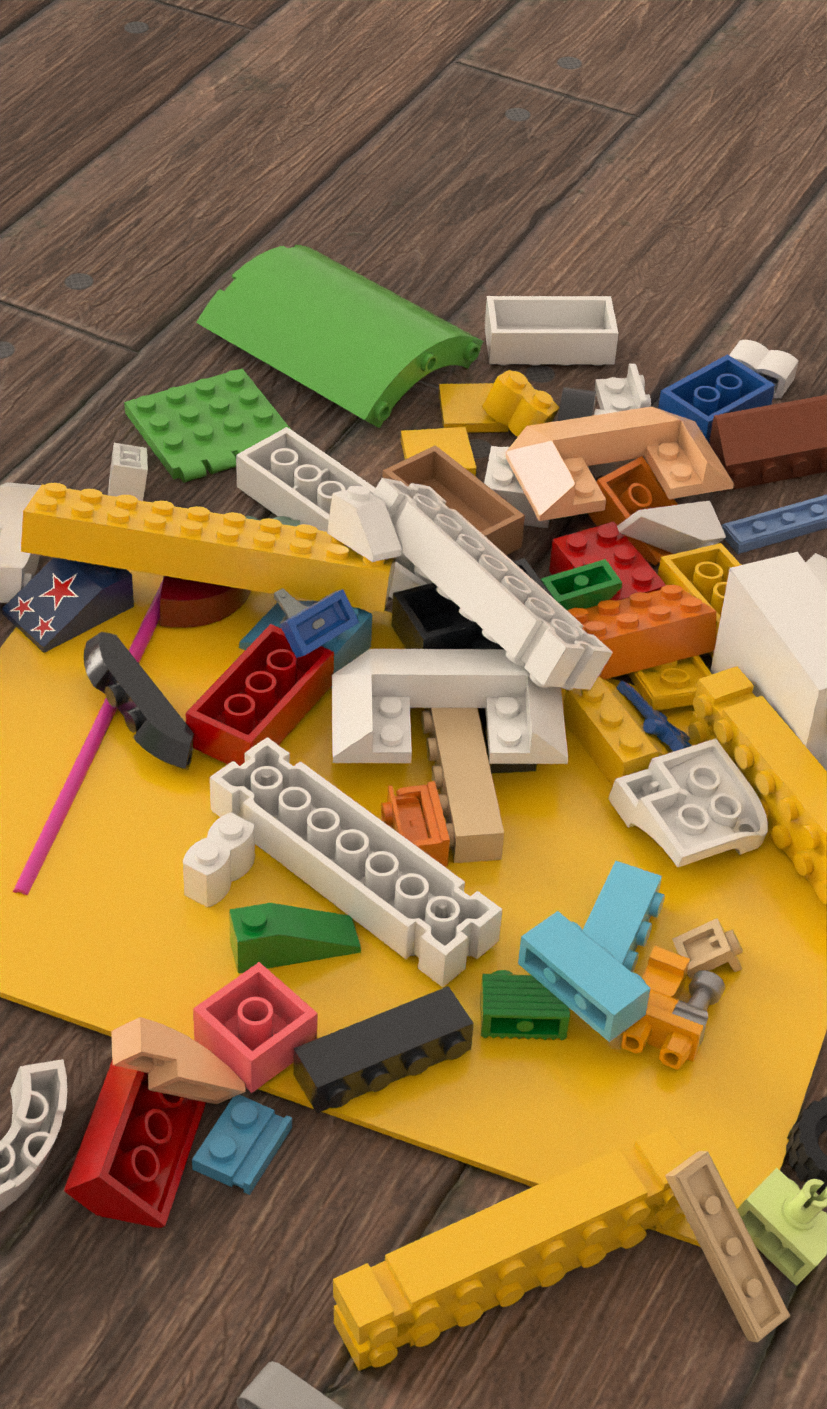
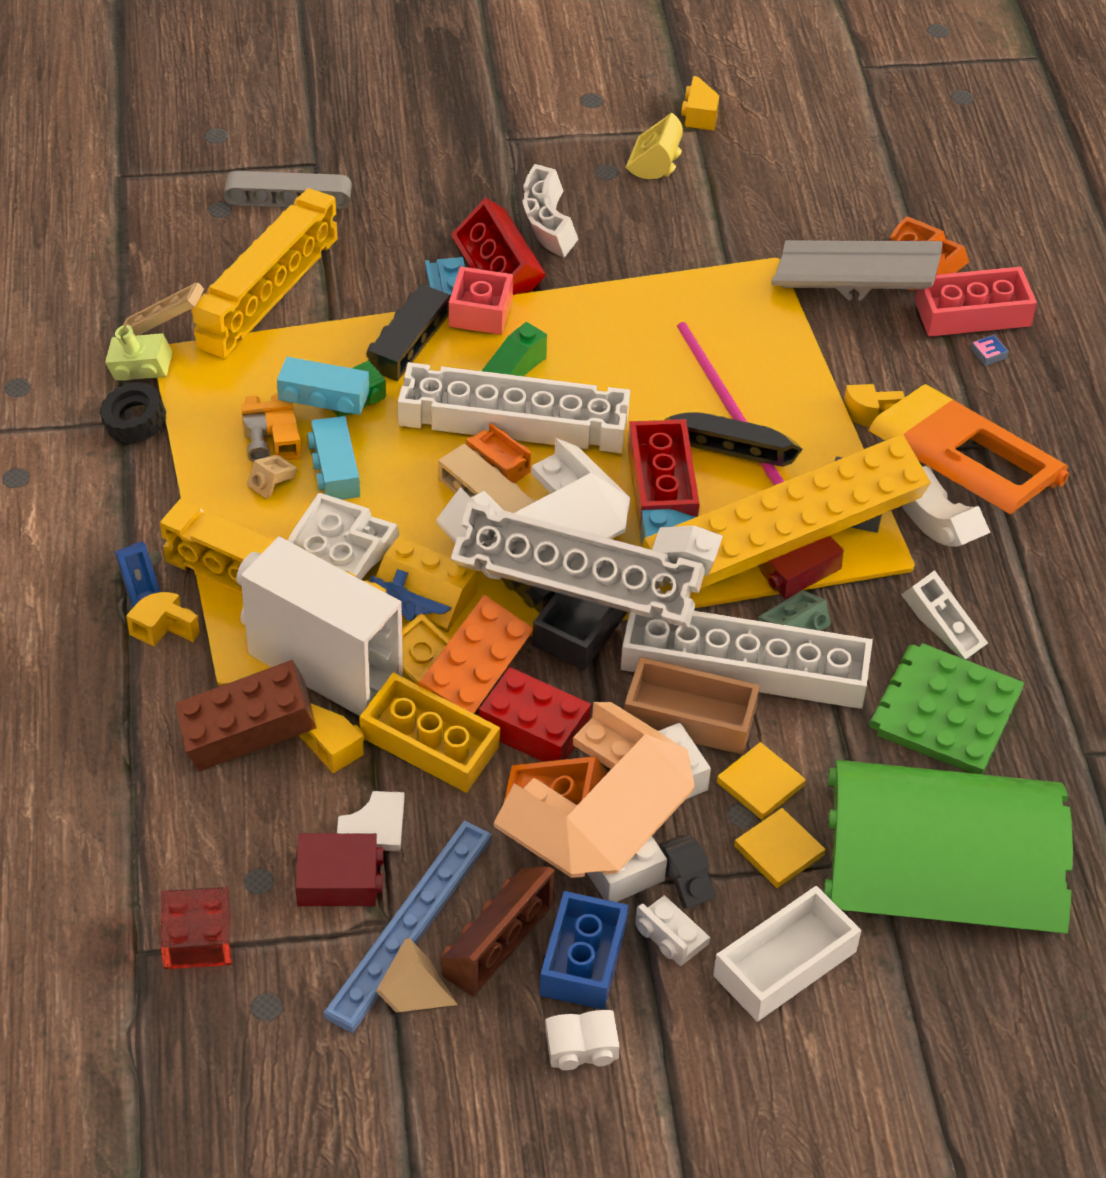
camera: 145 degrees right, 5 degrees up
light nougat slope [111,1017,246,1104] -> none
brick [183,813,255,908] -> none
blue piece [274,588,360,658] -> none
yellow brick [482,370,560,437] -> none
green slope [541,559,622,610] -> none
white slope [617,501,726,554] -> none

